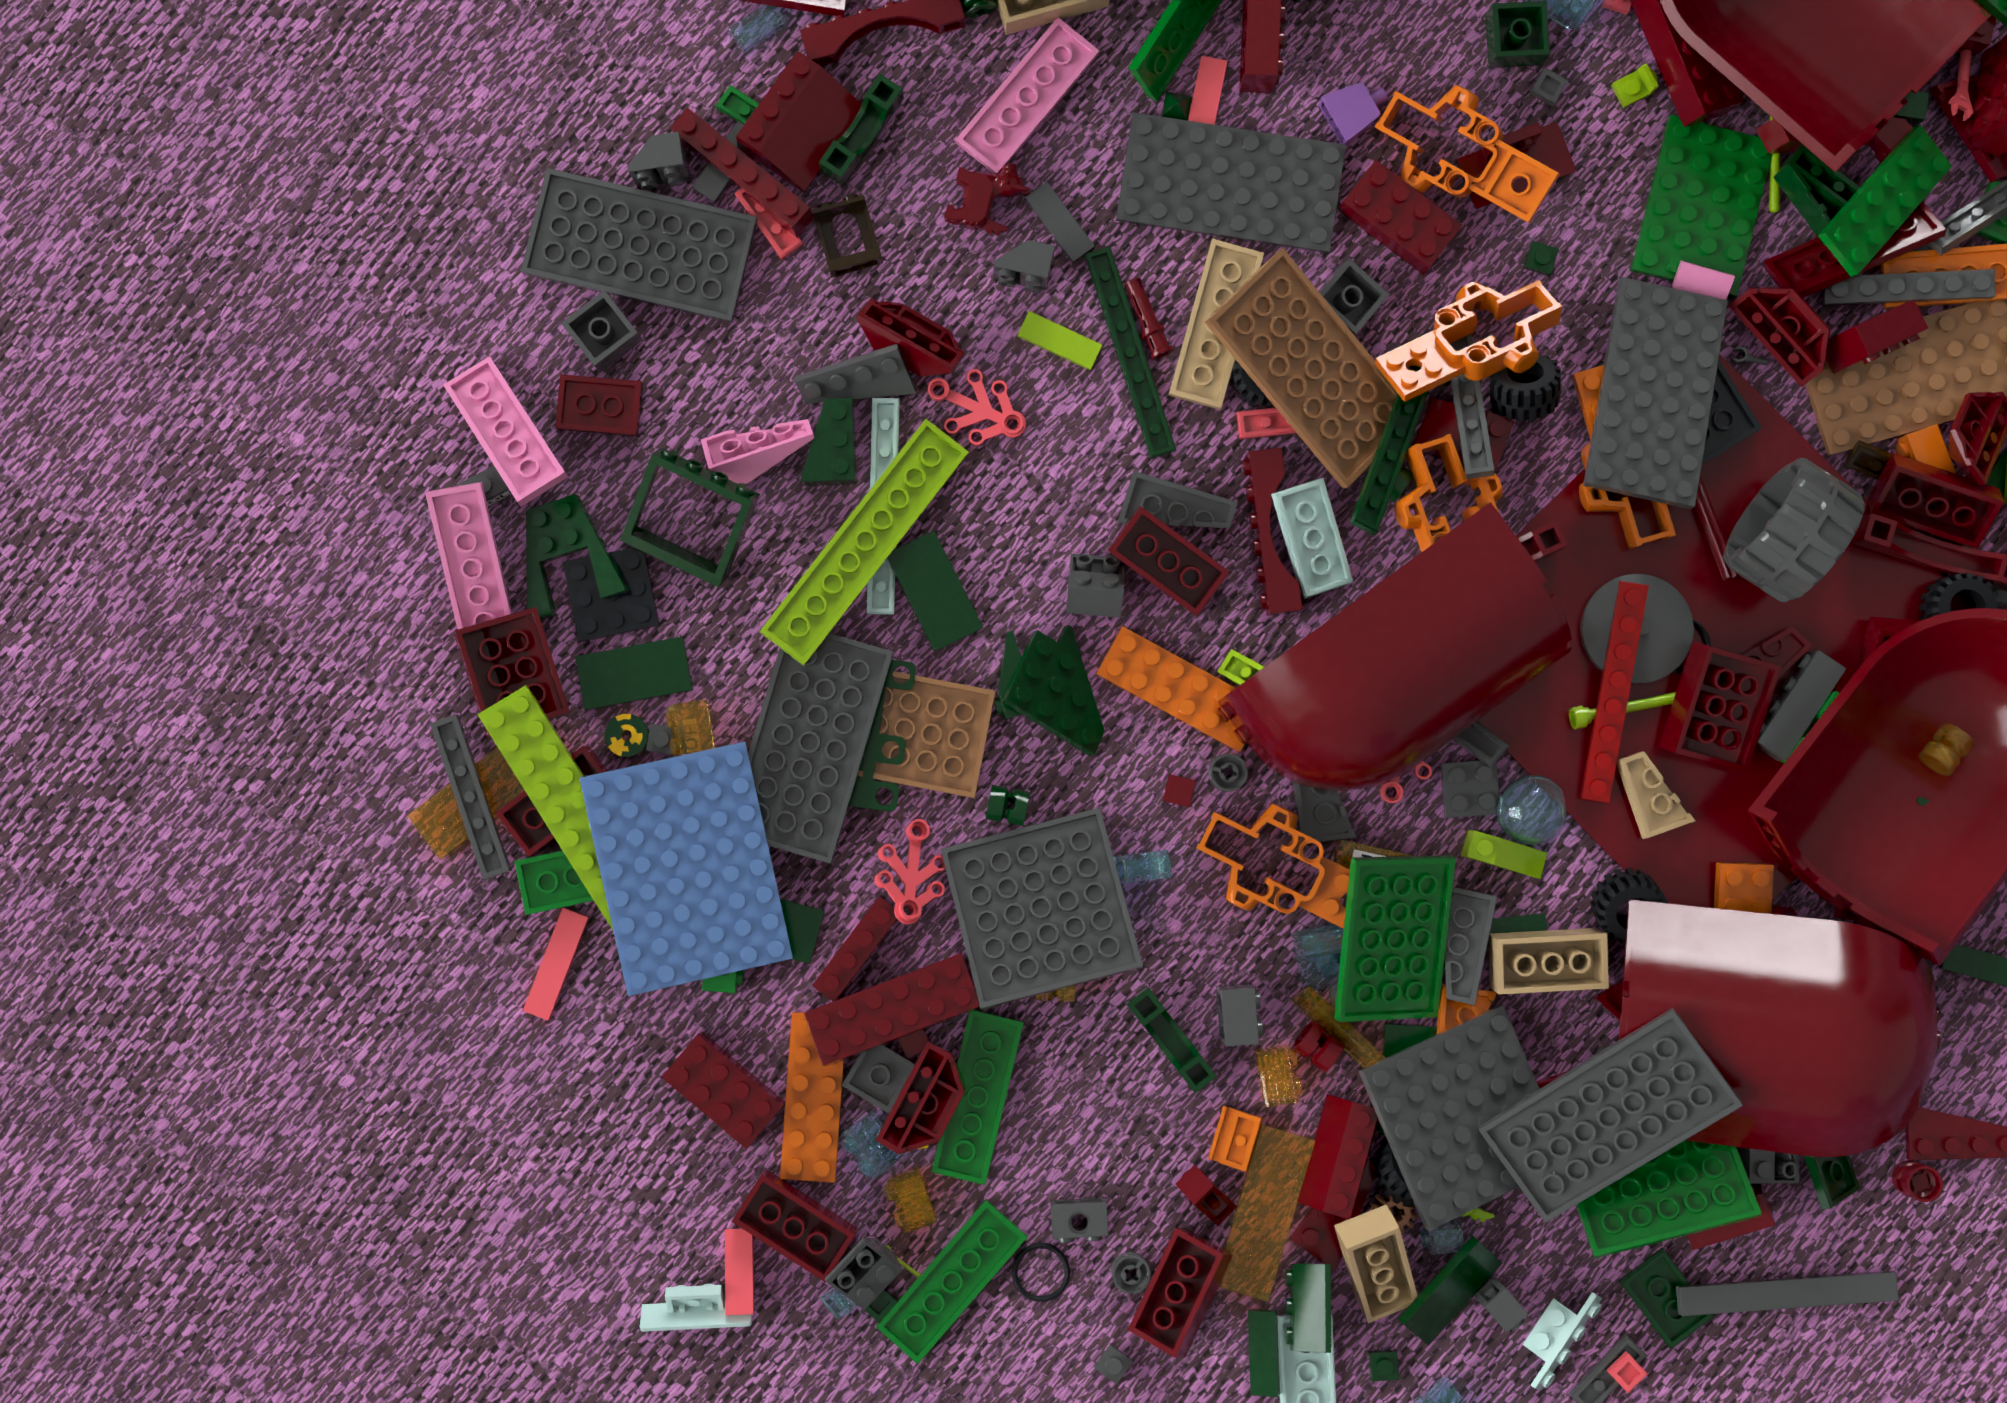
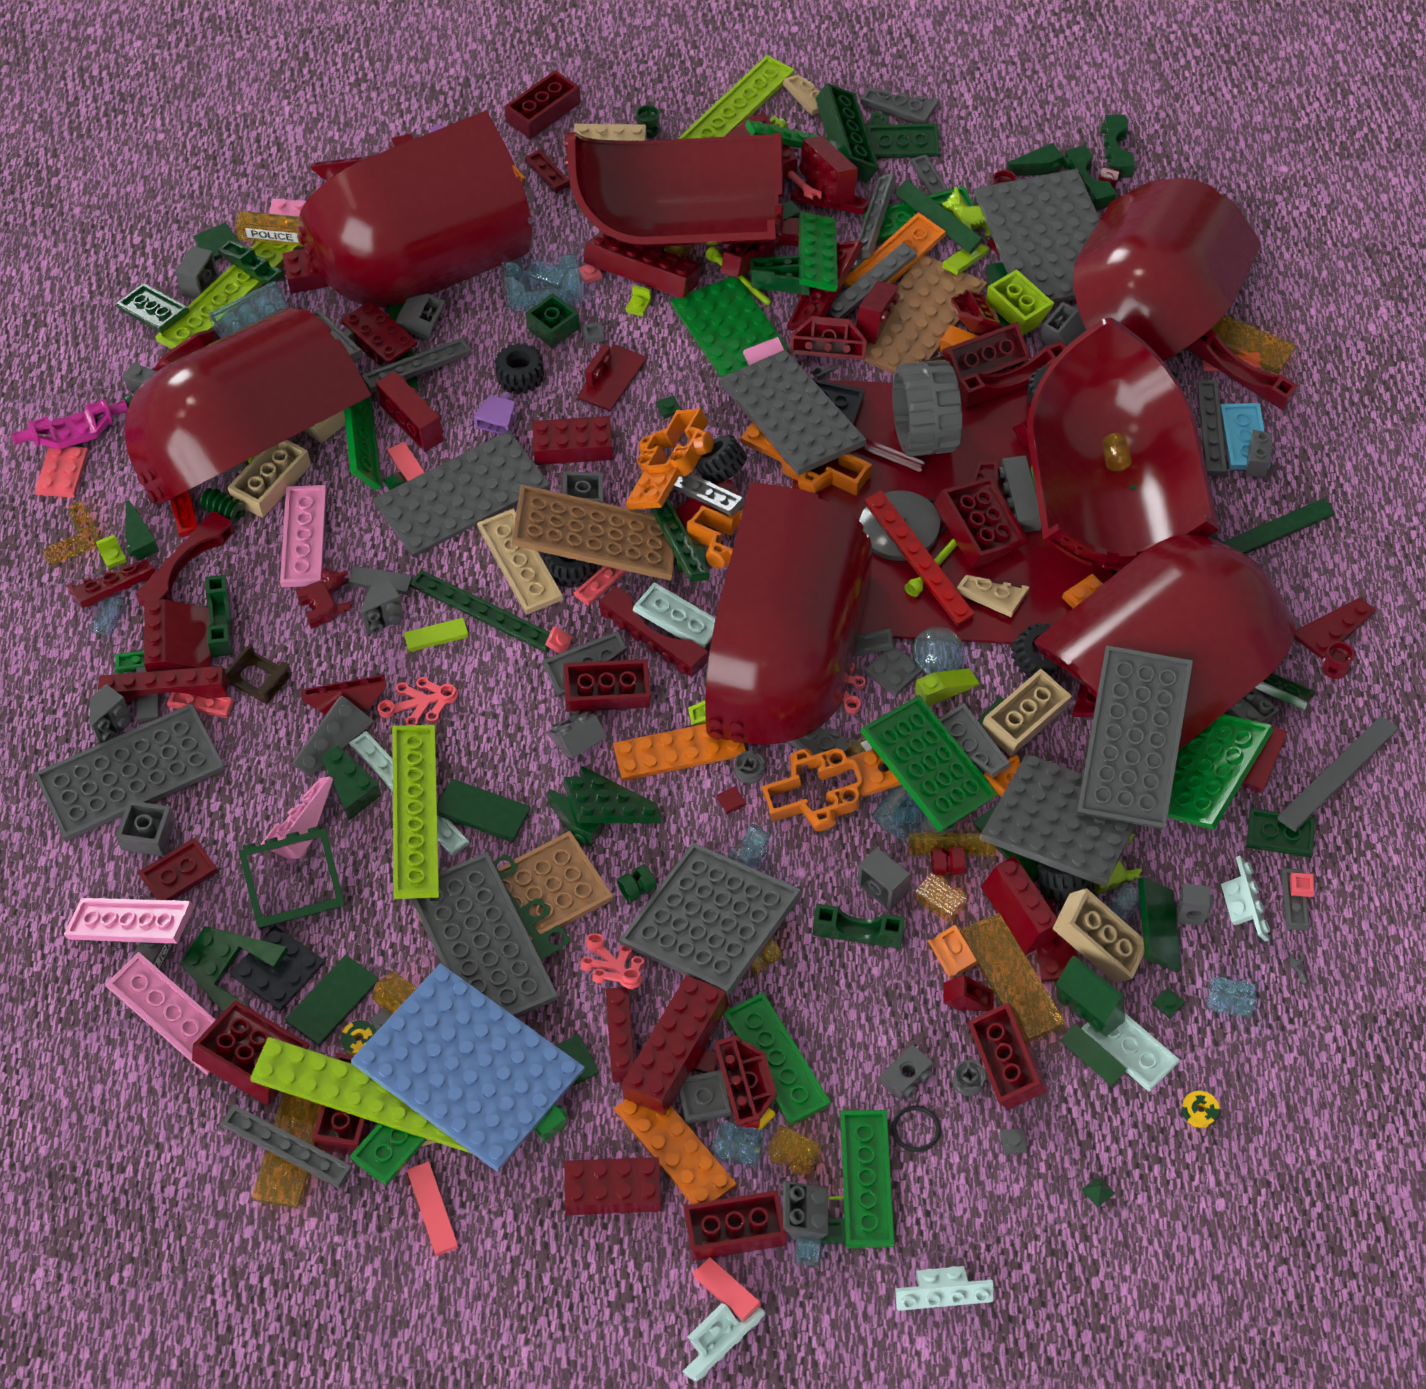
camera: 40 degrees left, 30 degrees down
dark red pin [1124,277,1174,360] -> none
orange piece [1374,85,1560,224] -> none
none -> black tyre [495,343,544,394]
none -> coral plate [545,626,572,654]

